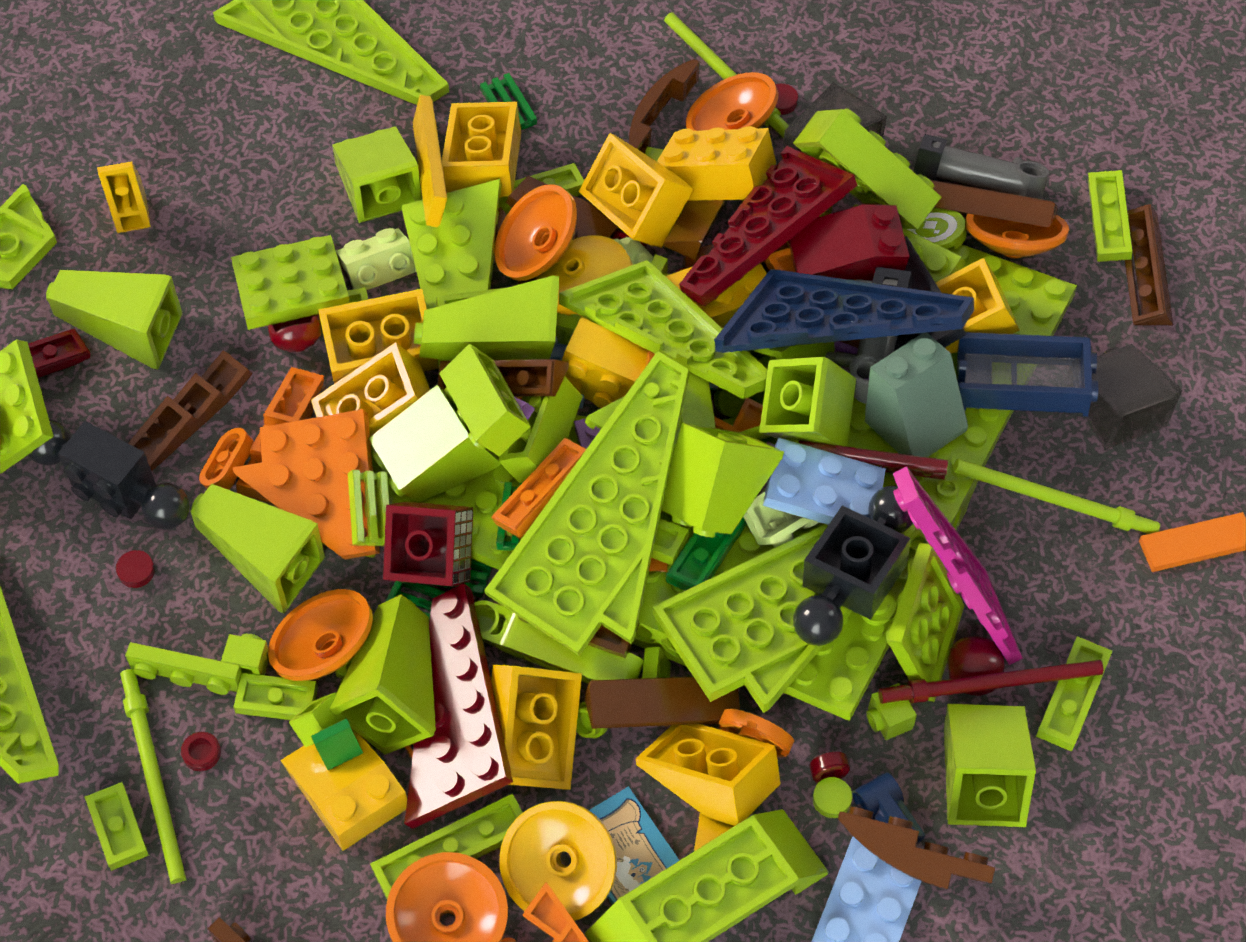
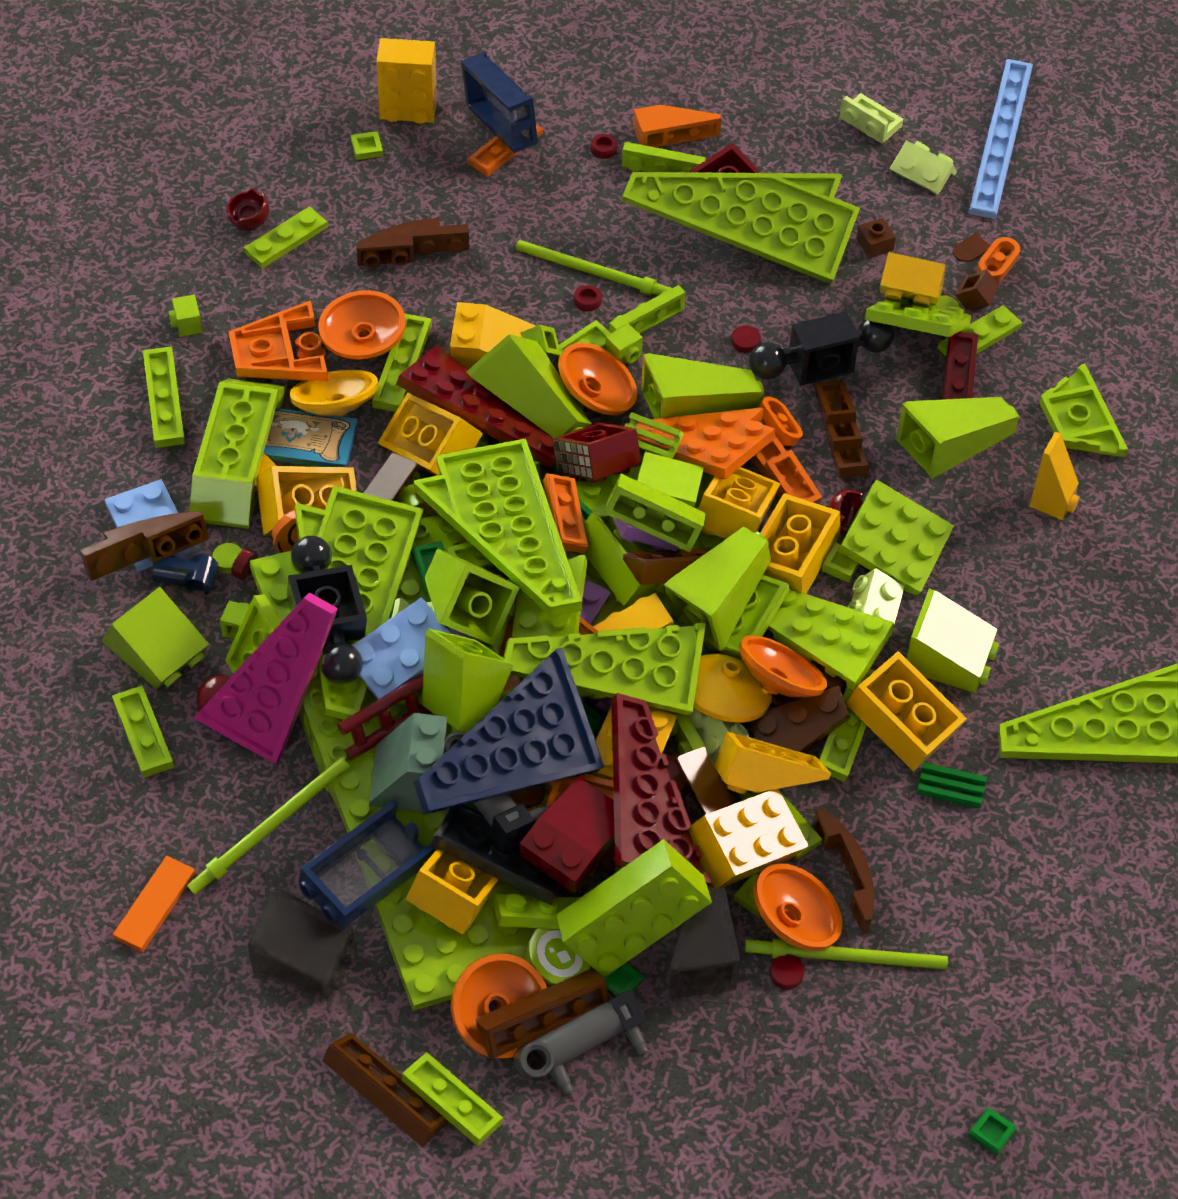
camera: 130 degrees right, 5 degrees down
lime plate [85,782,149,871] -> none
green tile [311,718,363,770] -> none
yellow tile [413,95,447,227] -> none
dark red bar [878,660,1104,704] -> none

